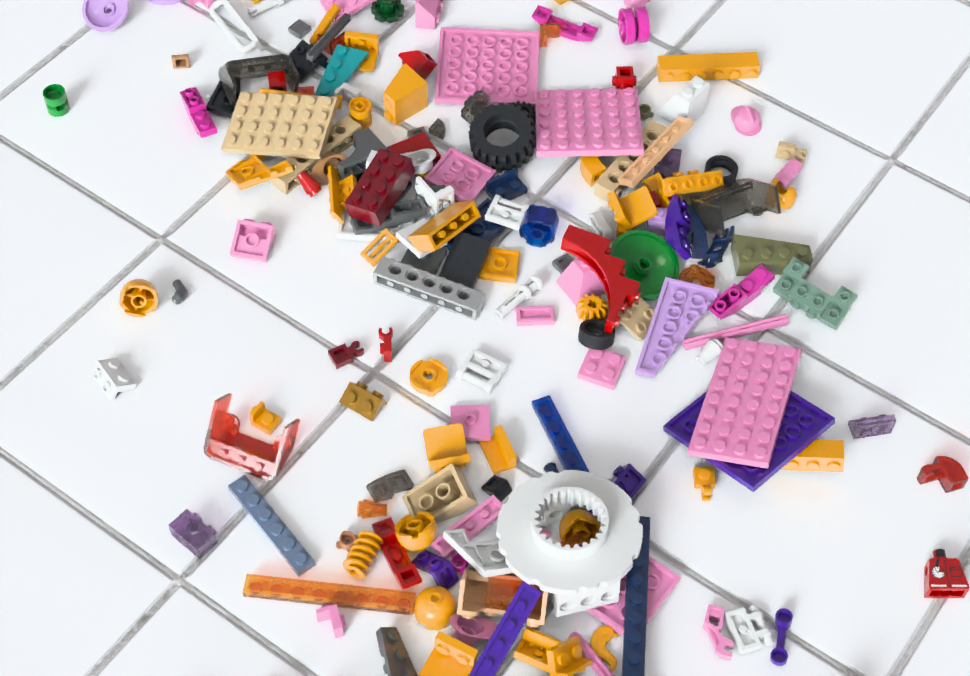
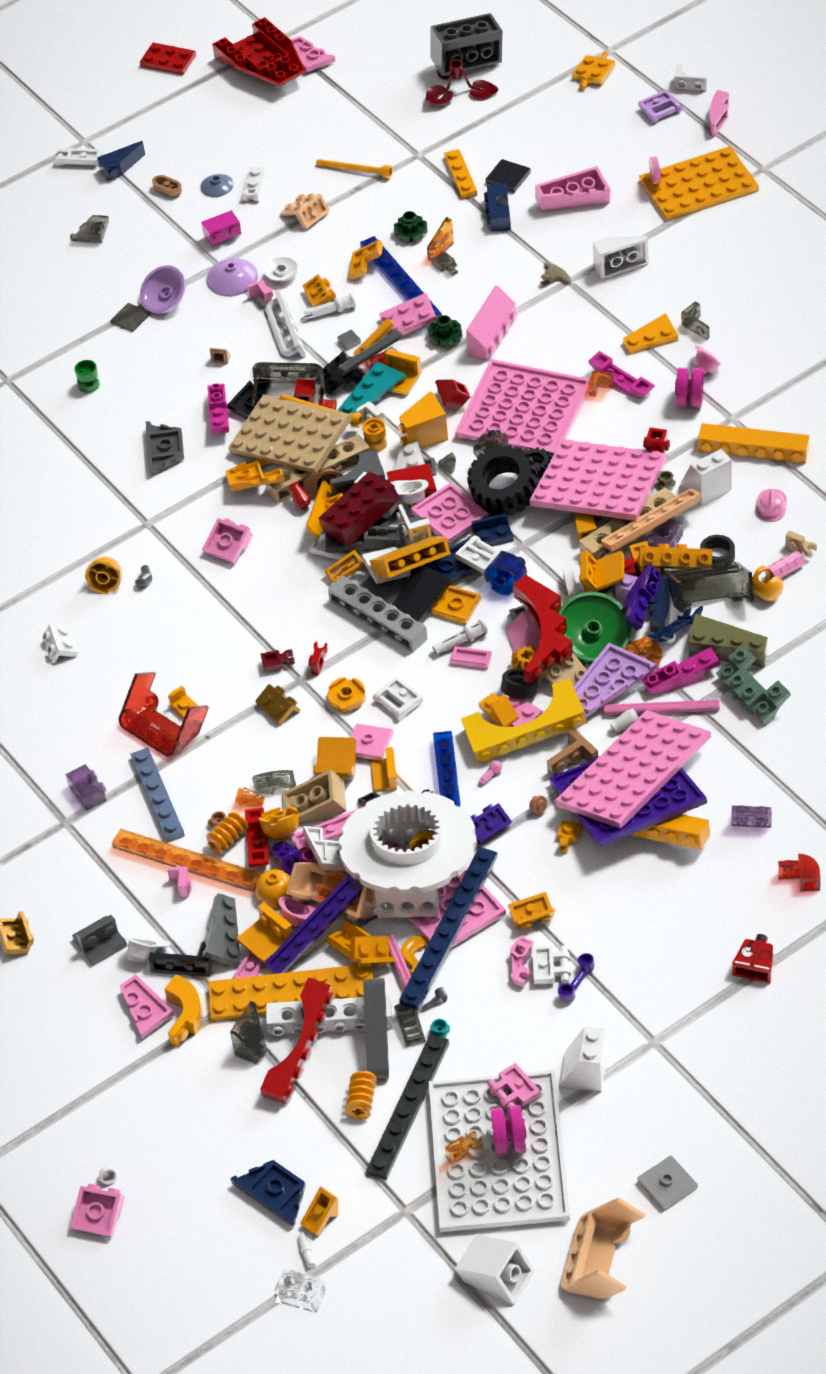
camera: 25 degrees right, 5 degrees down
none -> clear smoke piece [110,302,151,332]
none -> dark grey wing [145,421,185,475]
none -> white wing [394,441,425,470]
none -> yellow arch [460,678,587,764]
none -> light orange slope [478,693,519,727]
none -> bright pink piece [478,760,502,785]
none -> light orange bracket [507,892,555,929]
none -> nougat plate [529,795,547,815]
none -> medium nougat bracket [547,728,599,777]

